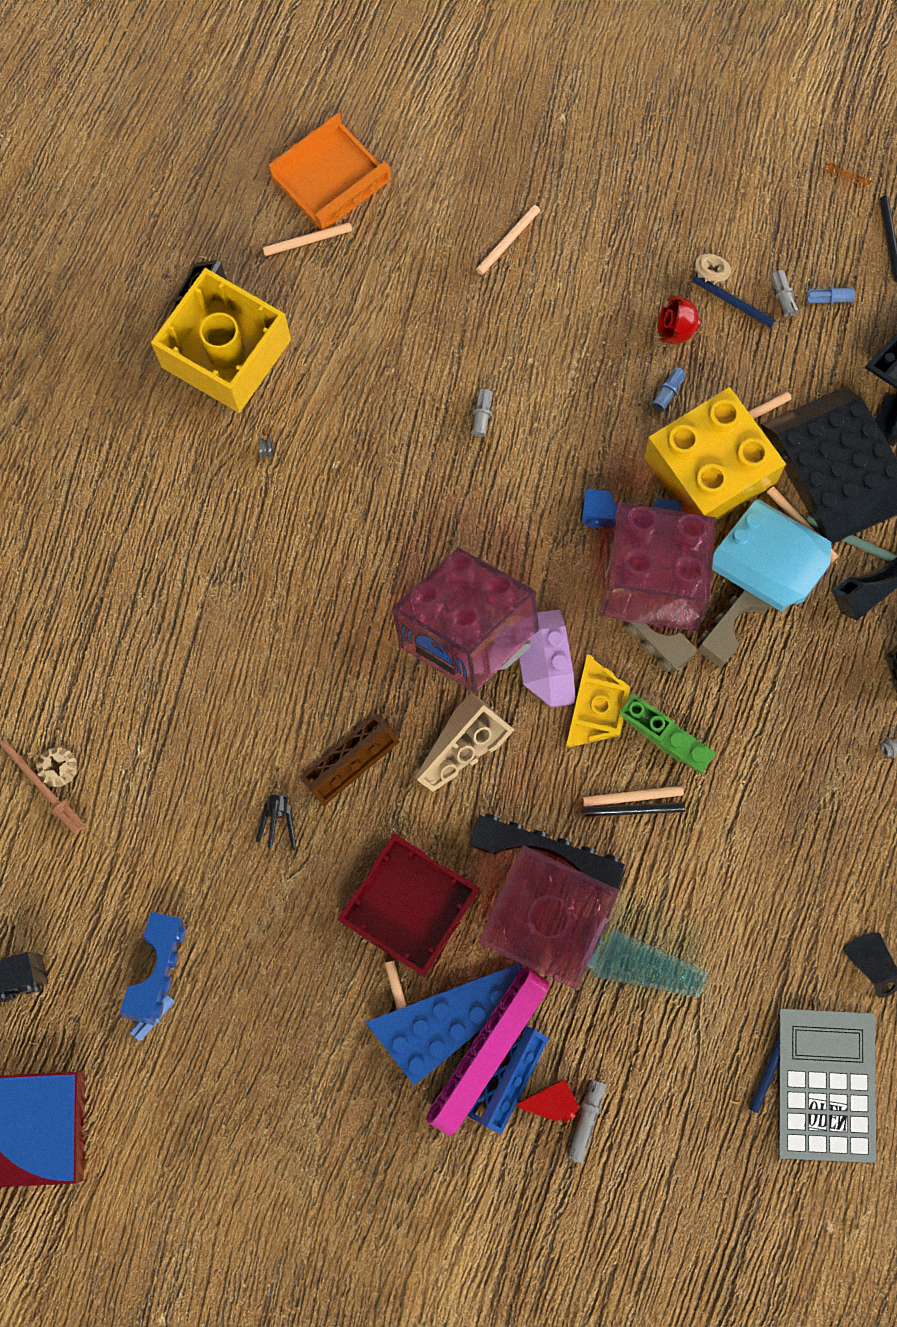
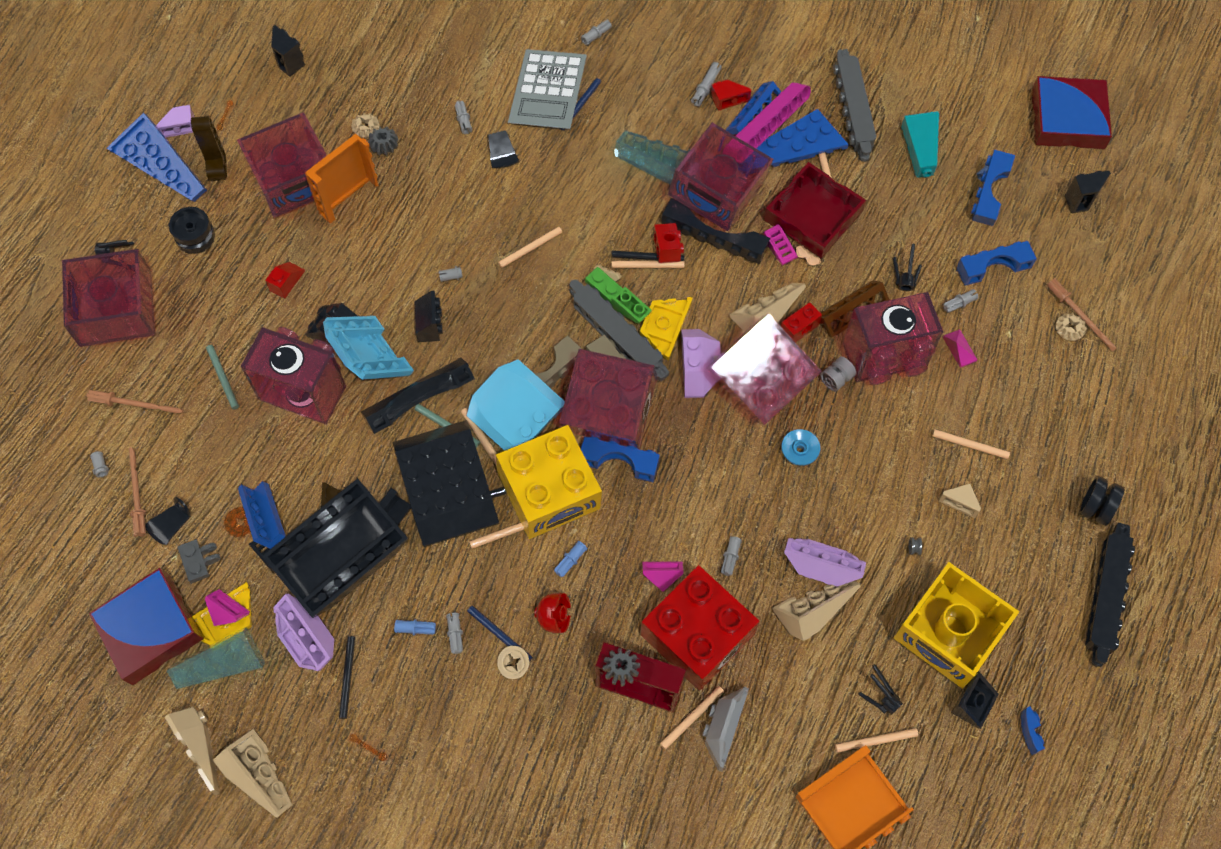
camera: 175 degrees left, 10 degrees down
none -> light nougat bar [498,227,562,268]
none -> dark grey hinge [569,280,669,382]
none -> light grey axle [581,20,612,46]
none -> tan piece [594,265,622,281]
none -> dark red tile [595,642,686,713]
none -> dark grey gear [603,648,640,686]
none -> red brick [640,565,760,692]
none -> dark pink slope [642,561,683,592]
none -> red brick [654,223,684,263]
none -> light grey wedge [703,687,749,772]
none -> dark pink slope [764,224,798,266]
none -> tan wedge [773,581,860,641]
none -> red brick [780,302,822,344]
none -> dark azure dish [781,429,820,466]
none -> lavender wedge [784,538,866,587]
none -> light nougat piece [796,246,821,265]
none -> light grey wheel [820,356,856,392]
none -> dark grey hinge [833,49,877,162]
none -> clear pink brick [843,292,944,385]
none -> black plant [859,664,903,715]
none -> teal slope [901,111,939,178]
none -> light nougat bar [932,429,1010,459]
none -> tan slope [939,484,981,518]
none -> light grey axle [943,289,978,313]
none -> dark pink slope [943,329,977,368]
none -> blue arch [956,241,1037,286]
none -> blue slope [1021,706,1045,756]
none -> black wheel [1079,476,1125,526]
none -> black hinge [1085,522,1135,667]

